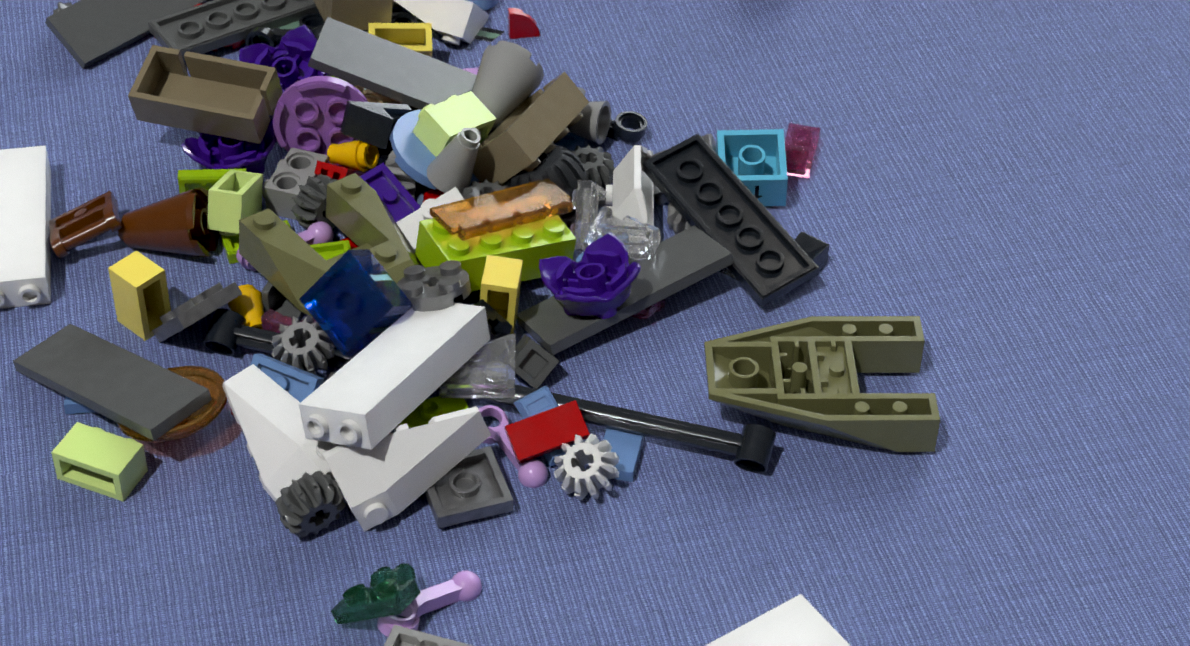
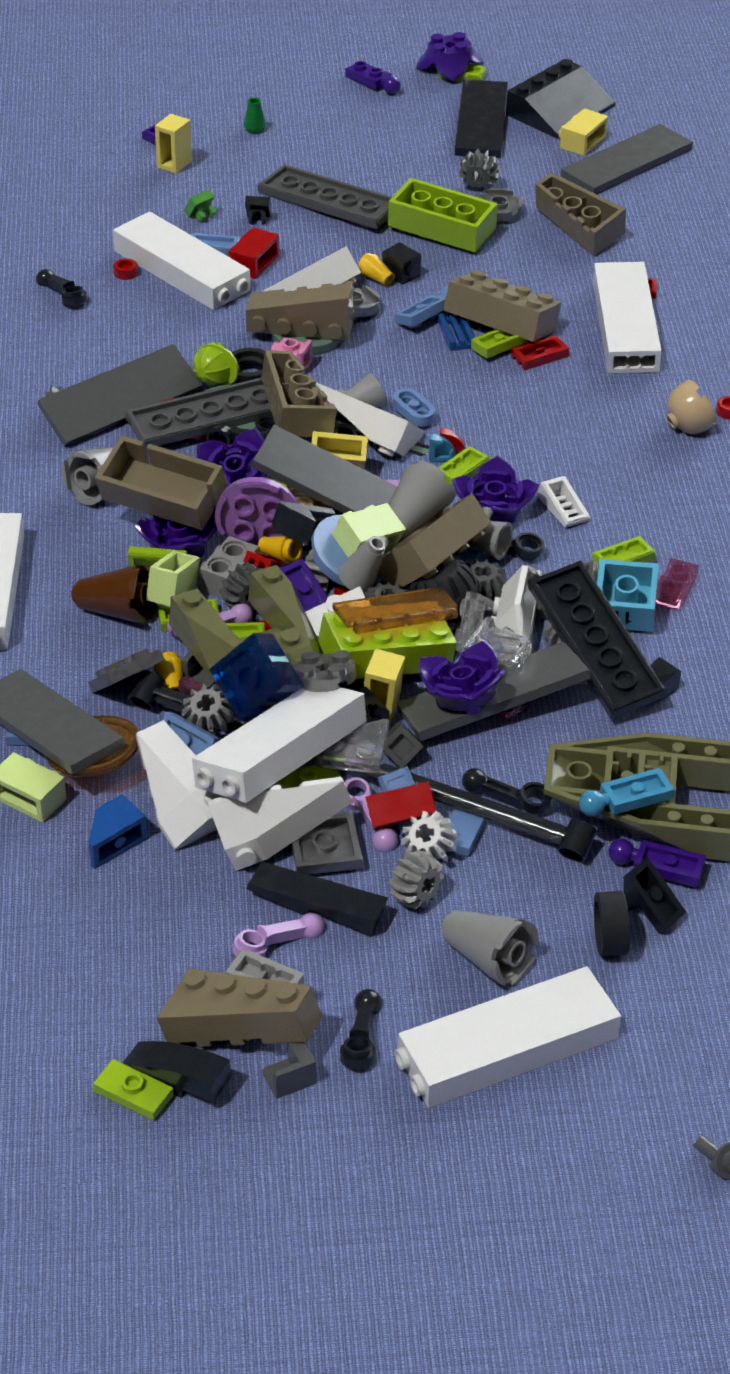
camera: 10 degrees right, 0 degrees up
reddish brown plate [49,190,123,259] -> none
light yellow piece [108,250,171,341] -> none
dark grey gear [275,470,346,537] -> none
hinge [331,563,421,625] -> none
none -> light grey cone [62,447,113,505]
none -> blue slope [89,794,148,869]
none -> black slope [247,861,388,937]
none -> light grey gear [388,850,444,909]
none -> dark azure tile [429,434,456,462]
none -> lime plate [438,446,491,485]
none -> light grey cone [441,910,539,986]
none -> dark purple brick [452,455,539,524]
none -> black piece [462,768,552,814]
none -> white slope [537,476,591,528]
none -> dark azure plate [579,768,675,816]
none -> lime plate [591,536,656,565]
none -> black tyre [593,891,630,956]
none -> dark purple plate [608,838,706,888]
none -> black slope [623,857,686,933]

